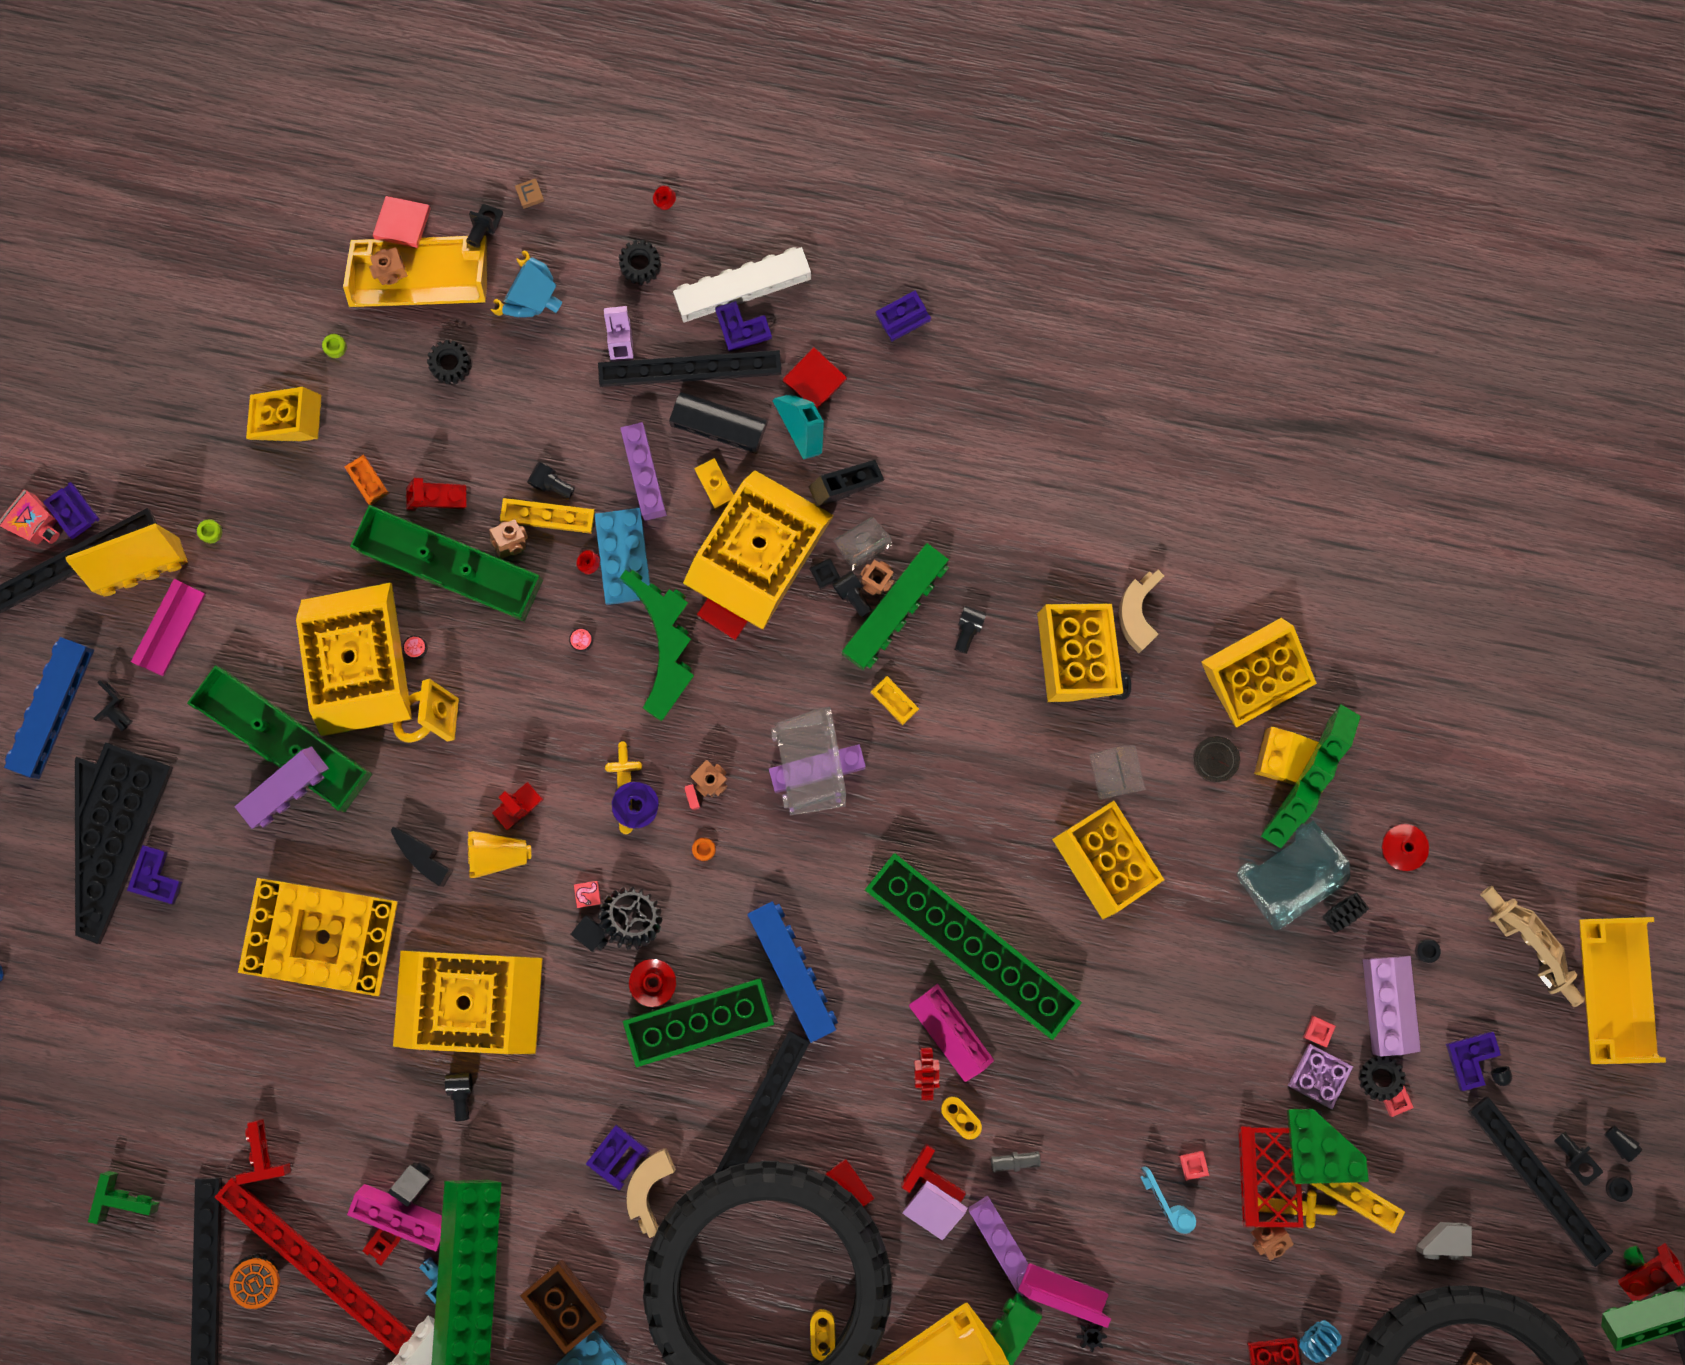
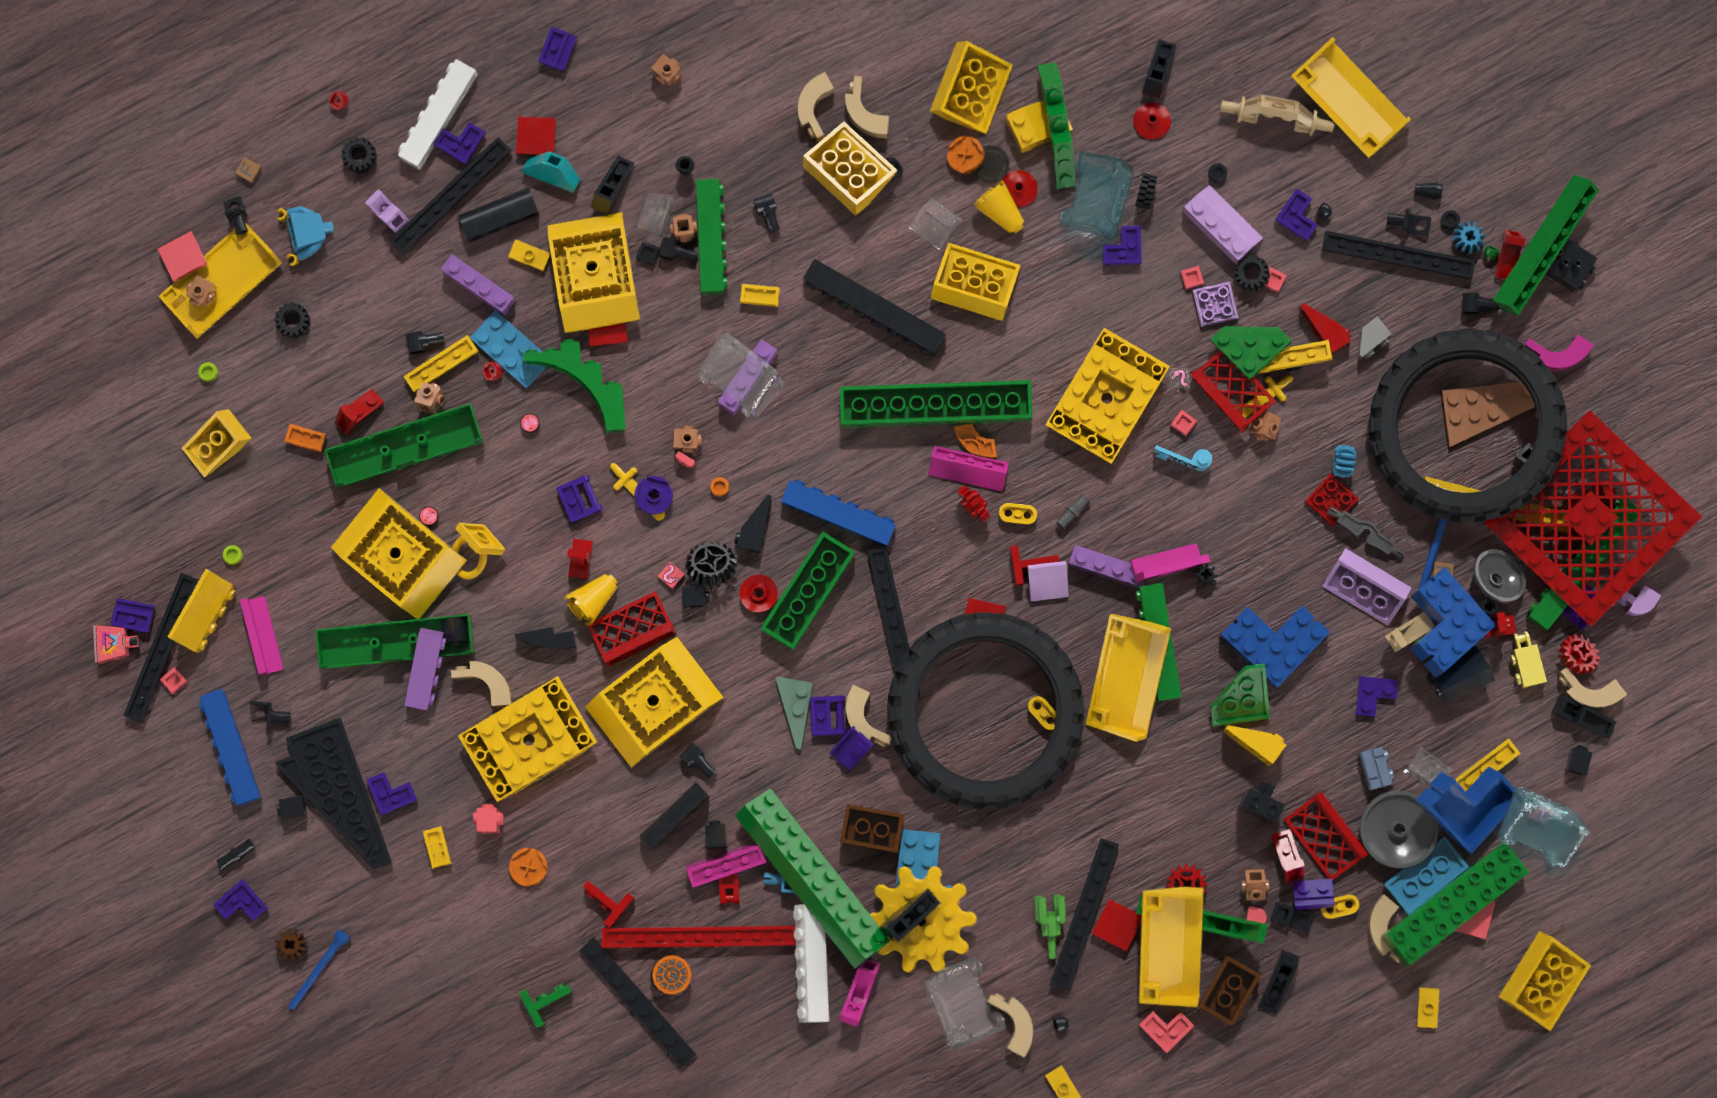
camera: 35 degrees left, 0 degrees up
none -> coral tile [160,667,188,694]
none -> black brick [276,795,307,820]
none -> yellow plate [423,826,452,869]
none -> black brick [441,617,469,646]
none -> tan arch [451,661,512,708]
none -> coral brick [473,804,504,833]
none -> orange tile [509,848,548,886]
none -> dark purple plate [556,475,603,523]
none -> red fence [587,591,677,667]
none -> black brick [639,782,709,850]
none -> nougat brick [651,54,682,87]
none -> black cone [676,156,694,176]
none -> black slope [734,495,772,554]
none -> sand green wing [776,677,813,750]
none -> tan arch [798,72,834,142]
none -> black brick [803,258,946,357]
none -> dark purple plate [829,726,874,772]
none -> orange tile [947,136,984,174]
none -> orange tile [954,423,997,459]
none -> yellow cone [973,180,1024,234]
none -> red dish [1002,170,1038,208]
none -> yellow slope [1046,328,1170,464]
none -> dark purple plate [1103,226,1142,265]
none -> black slope [1141,39,1176,99]
none -> tile [1170,368,1189,388]
none -> red slope [1299,303,1351,355]
none -> dark azure gear [1452,221,1486,254]
none -> black pin [1462,293,1500,315]

